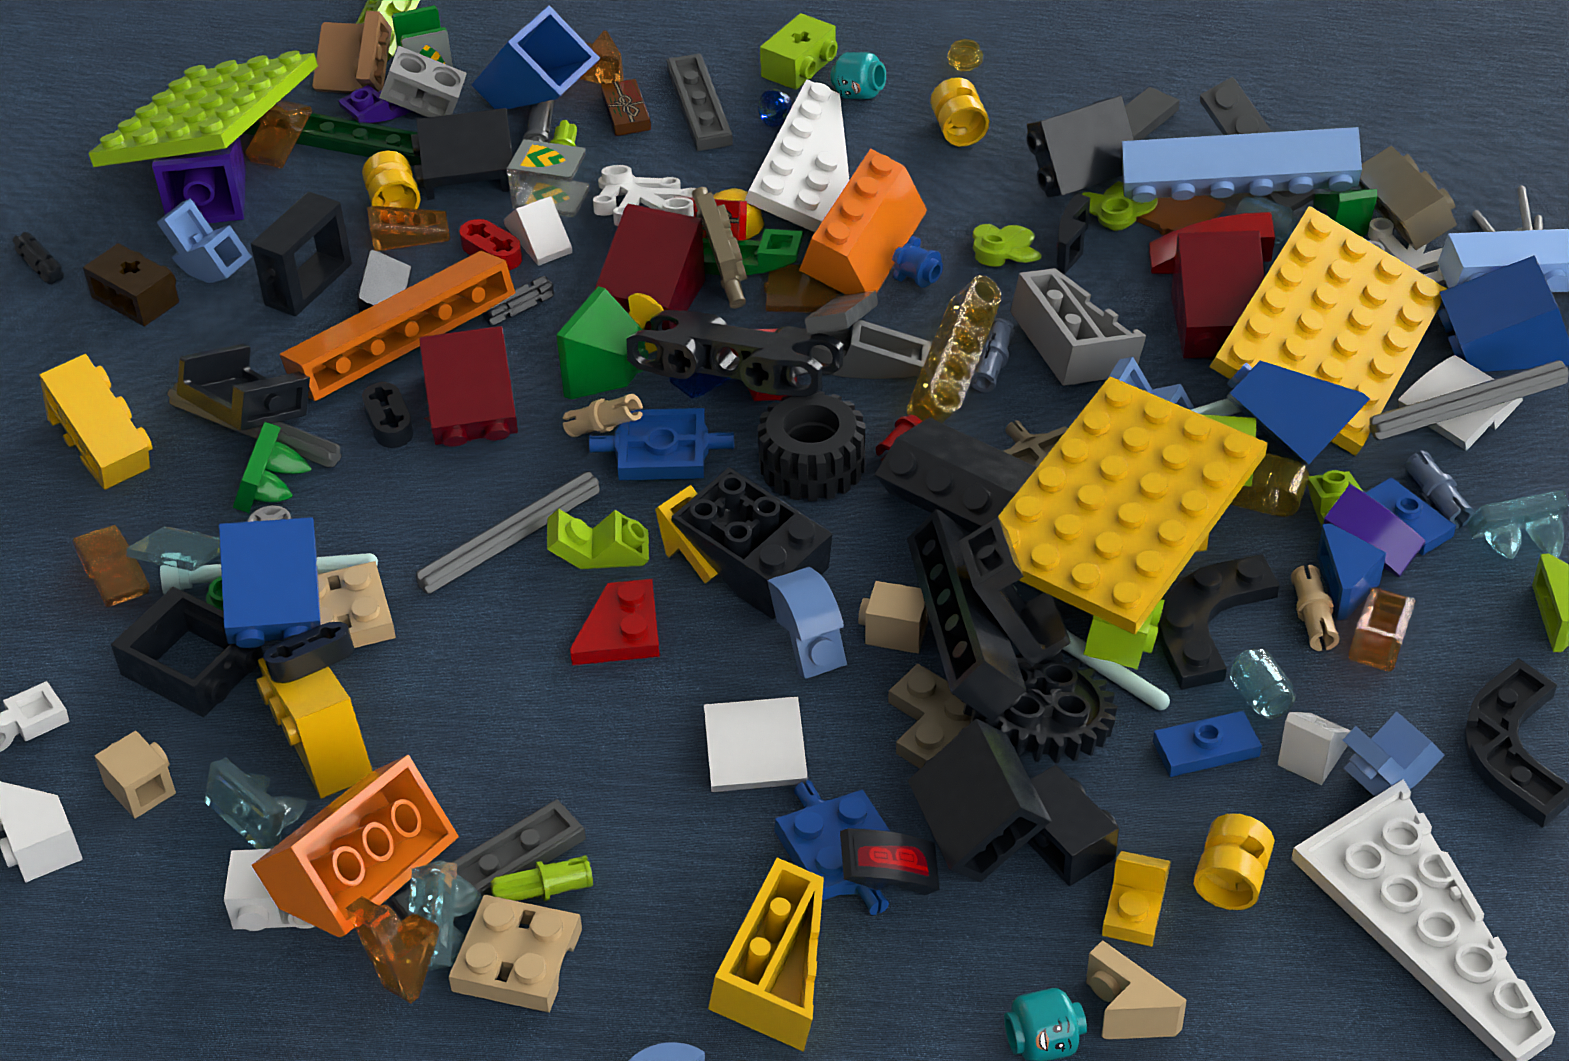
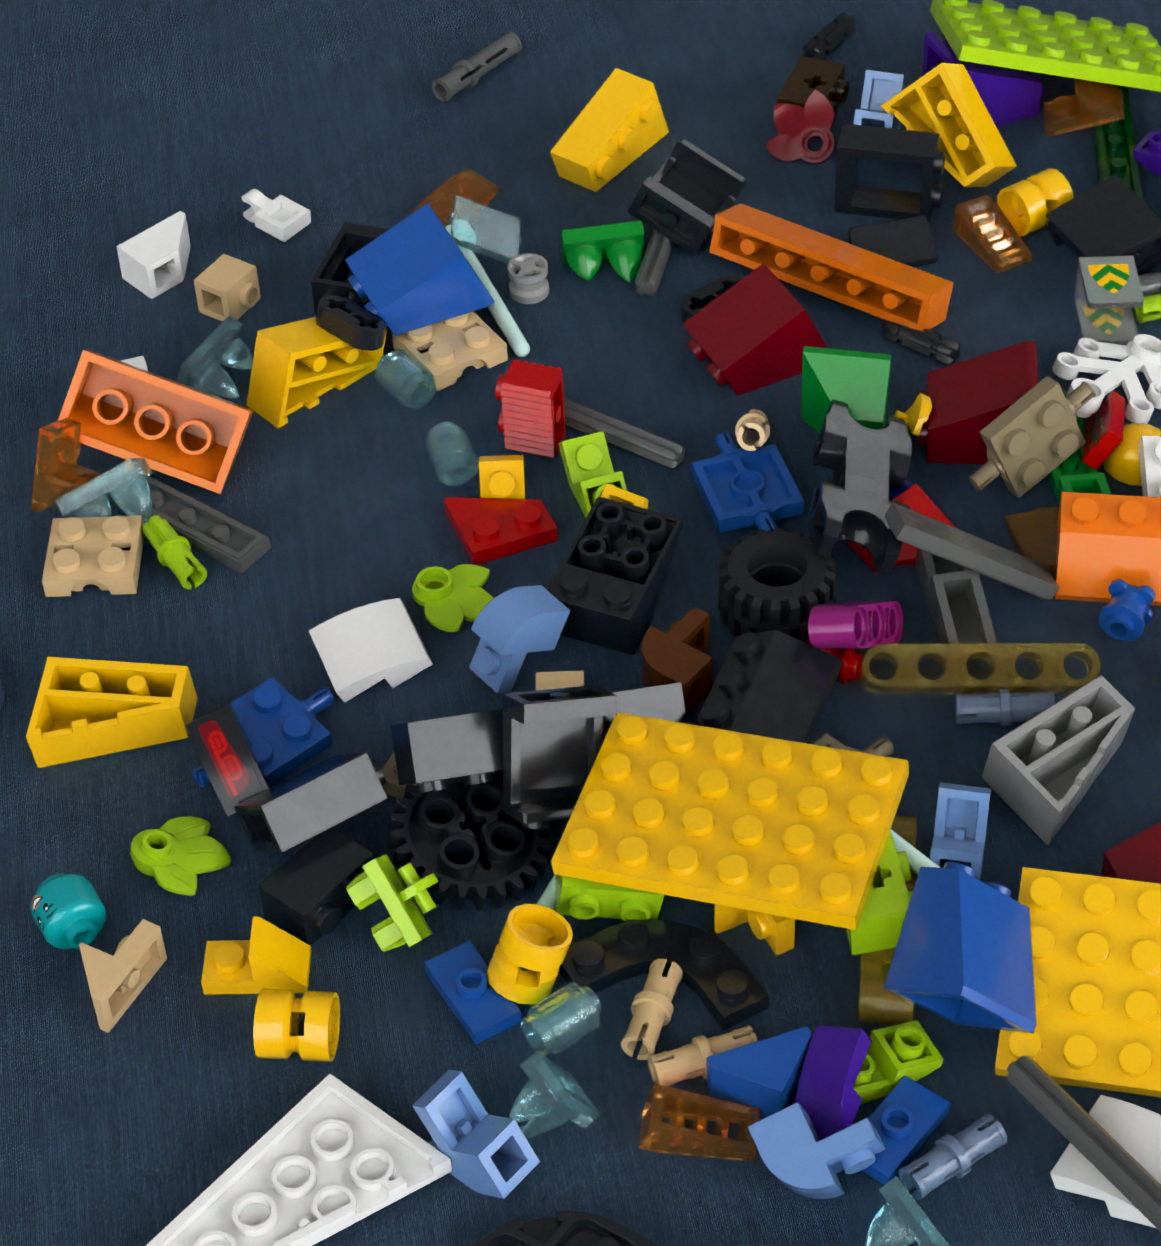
camera: 75 degrees right, 0 degrees up
red beam [459,219,522,270] -> none
white slope [504,196,573,266] -> none
white slope [1278,712,1350,785] -> none
none -> lime plate [130,816,231,896]
none -> lime hips [346,854,439,952]
none -> clear light blue brick [375,350,436,409]
none -> lime plate [412,564,494,632]
none -> clear light blue brick [426,422,479,486]
none -> yellow plate [479,455,526,499]
none -> yellow wheel [486,904,573,1005]
none -> red brick [495,359,566,458]
none -> clear light blue tile [508,1051,601,1138]
none -> tan pin [621,958,683,1060]
none -> reddish brown brick [642,607,713,717]
none -> medium blue brick [748,1102,886,1199]
none -> dark red plate [766,90,835,164]
none -> magenta beam [808,601,903,649]
none -> yellow wedge [881,63,1017,187]

